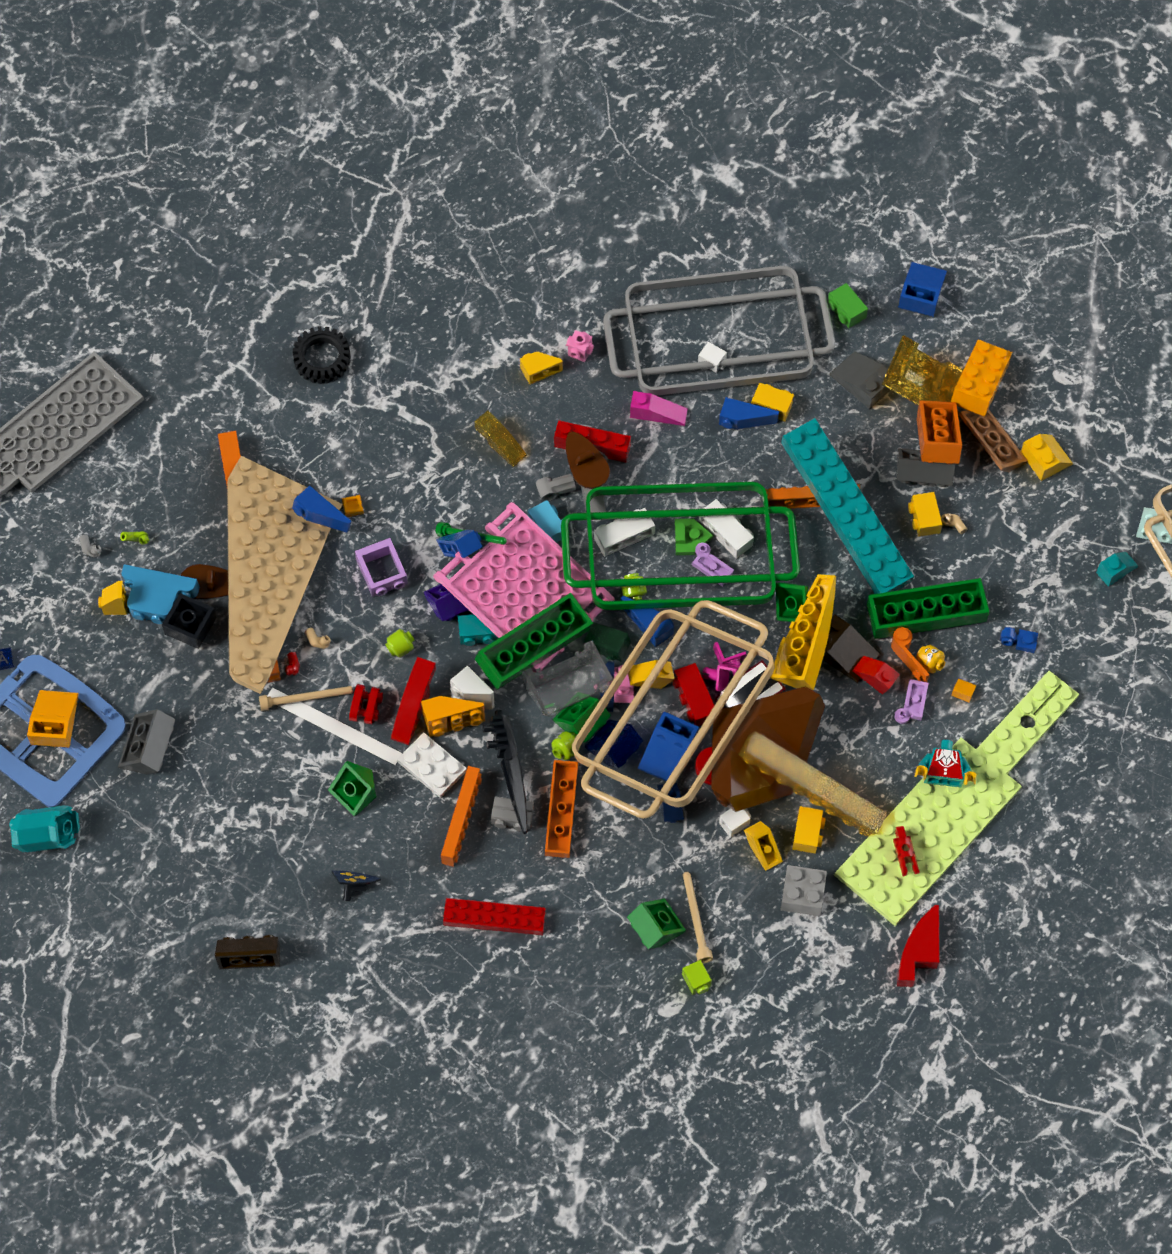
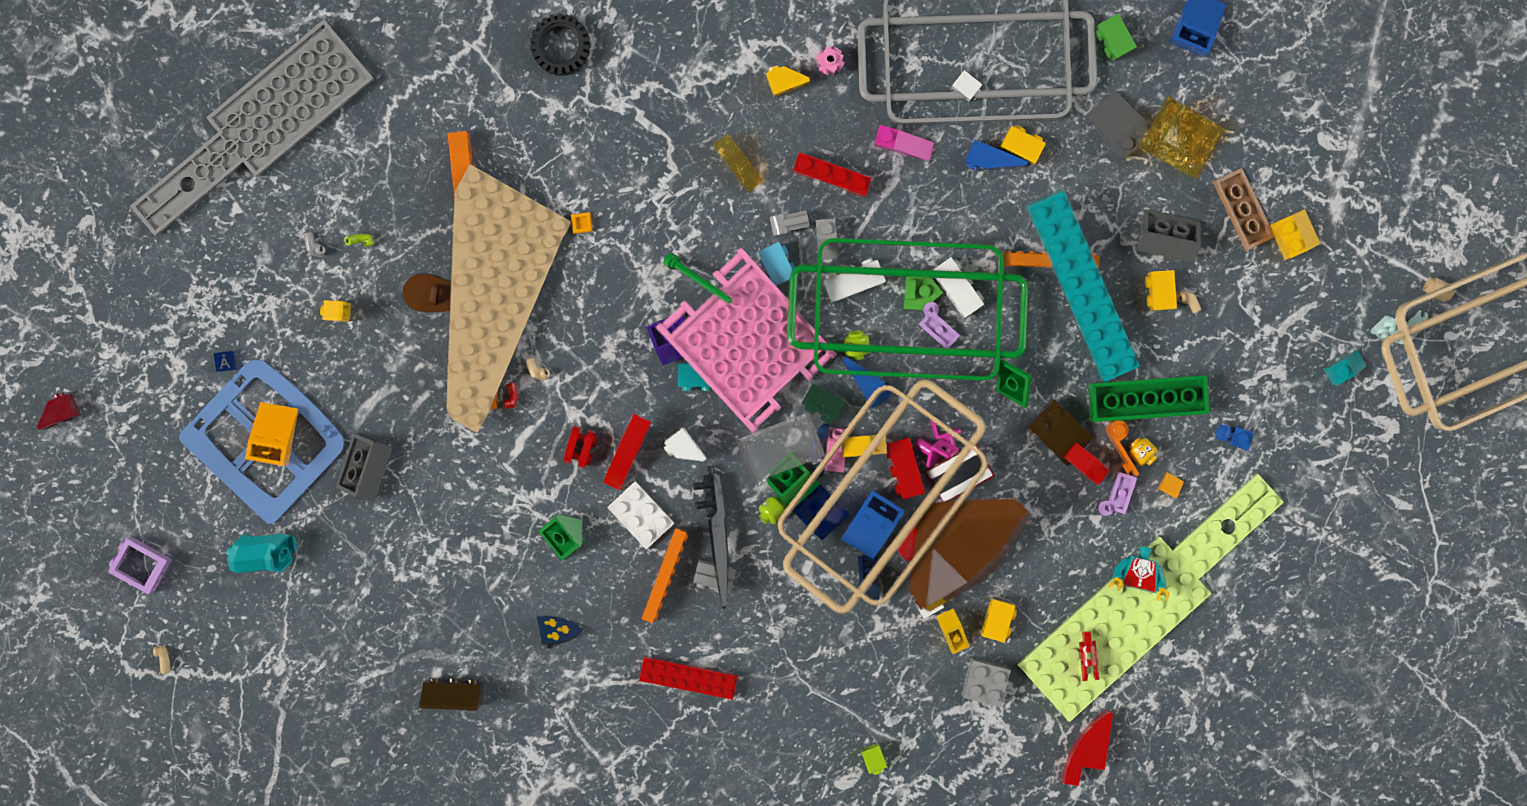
camera: 10 degrees right, 25 degrees up
dark azure brick [121,564,200,624] -> none
black brick [162,593,217,649] -> none
tan piece [259,686,353,711] -> none
white sticker [267,688,402,765] -> none
blue slope [292,485,352,533] -> none
lavender window [355,538,408,597] -> none
lime head [385,629,415,658] -> none
light orange slope [421,696,485,737] -> none
blue slope [436,530,482,558] -> none
green brick [475,593,593,690] -> none
orange piece [545,760,578,858] -> none
reddish brown shield [566,432,610,489] -> none
green slope [627,898,686,950] -> none
tan piece [683,872,713,963] -> none
clear yellow brick [739,731,887,836] -> none
yellow wedge [770,574,836,690] -> none
orange brick [917,400,962,464] -> none
light orange brick [951,340,1012,416] -> none

